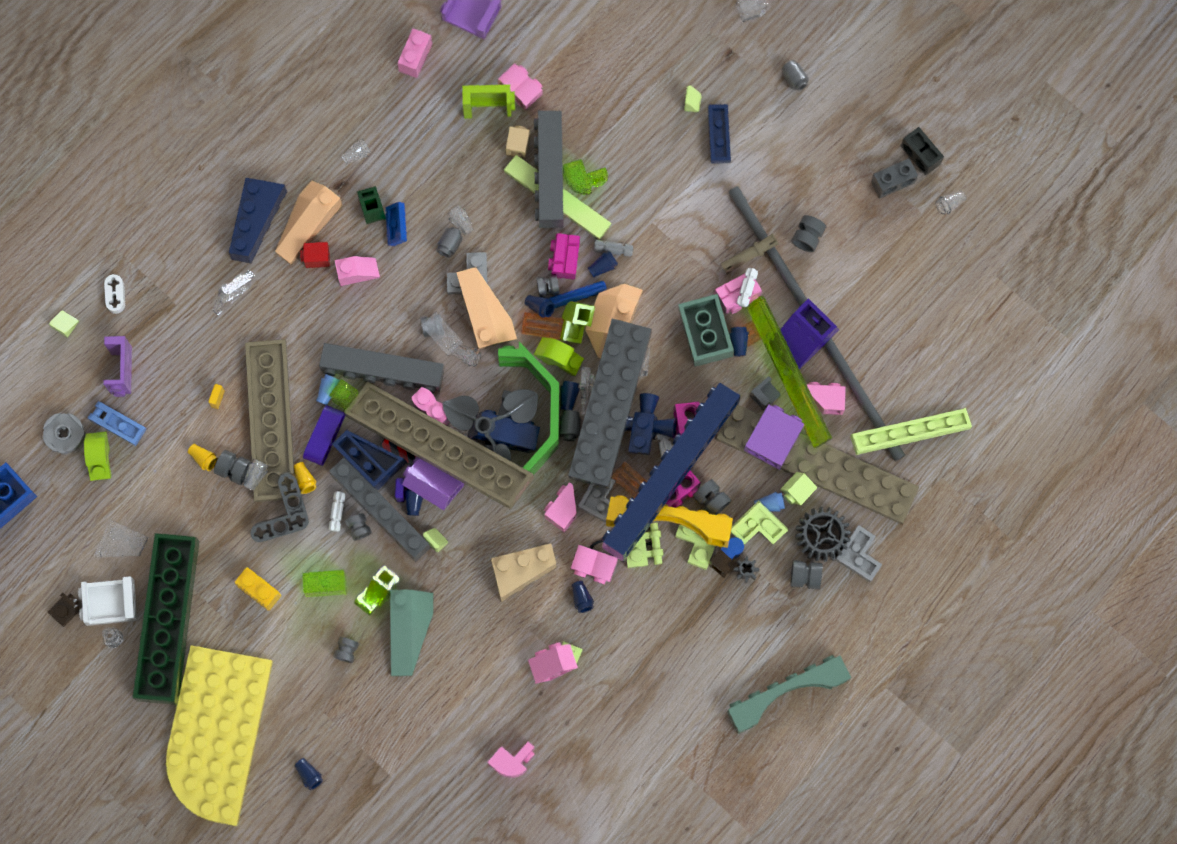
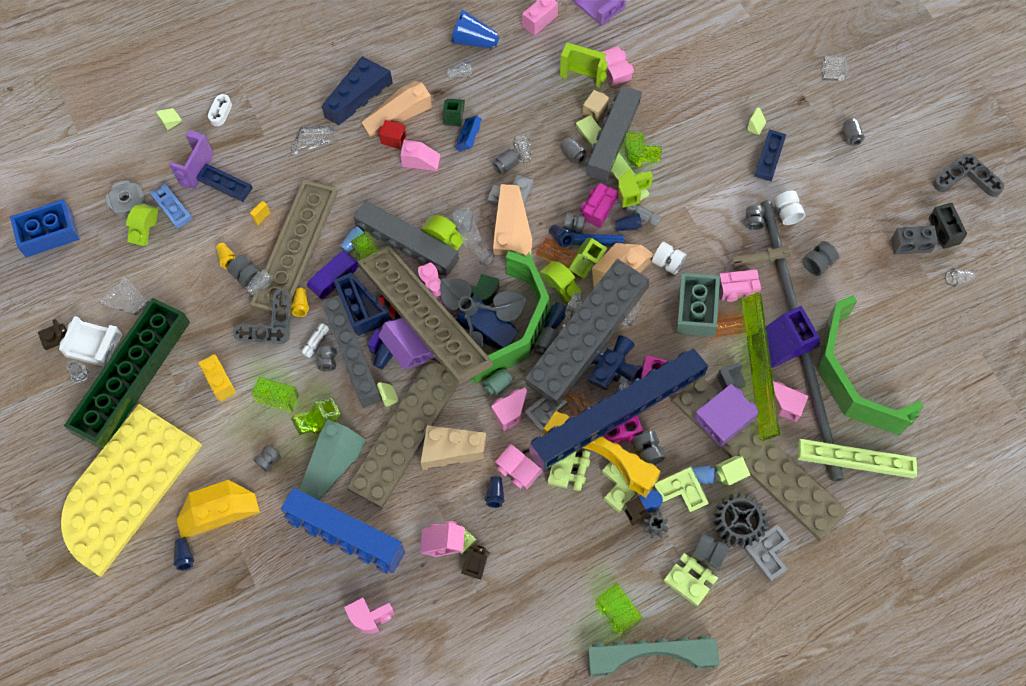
camera: 25 degrees right, 10 degrees down
dark blue cone [729,327,749,357] -> none
white axle [737,268,758,307] -> none
none -> yellow wedge [177,480,260,538]
none -> dark blue plate [196,164,253,202]
none -> blue brick [281,488,405,574]
none -> dark tan plate [347,359,459,509]
none -> lime brick [420,215,466,250]
none -> blue cone [450,10,499,49]
none -> dark brown bracket [461,545,490,580]
none -> dark green brick [470,274,500,306]
none -> sand green brick [483,368,512,397]
none -> flat silver brick [560,137,586,163]
none -> clear neon green brick [595,583,643,636]
none -> lime brick [618,170,653,208]
none -> white wheel [652,242,687,275]
none -> yellowish green plate [663,553,718,607]
none -> flat silver wheel [746,205,765,230]
none -> white wheel [774,191,806,225]
none -> bright green panel [817,295,924,435]
none -> dark grey beam [933,154,1004,197]

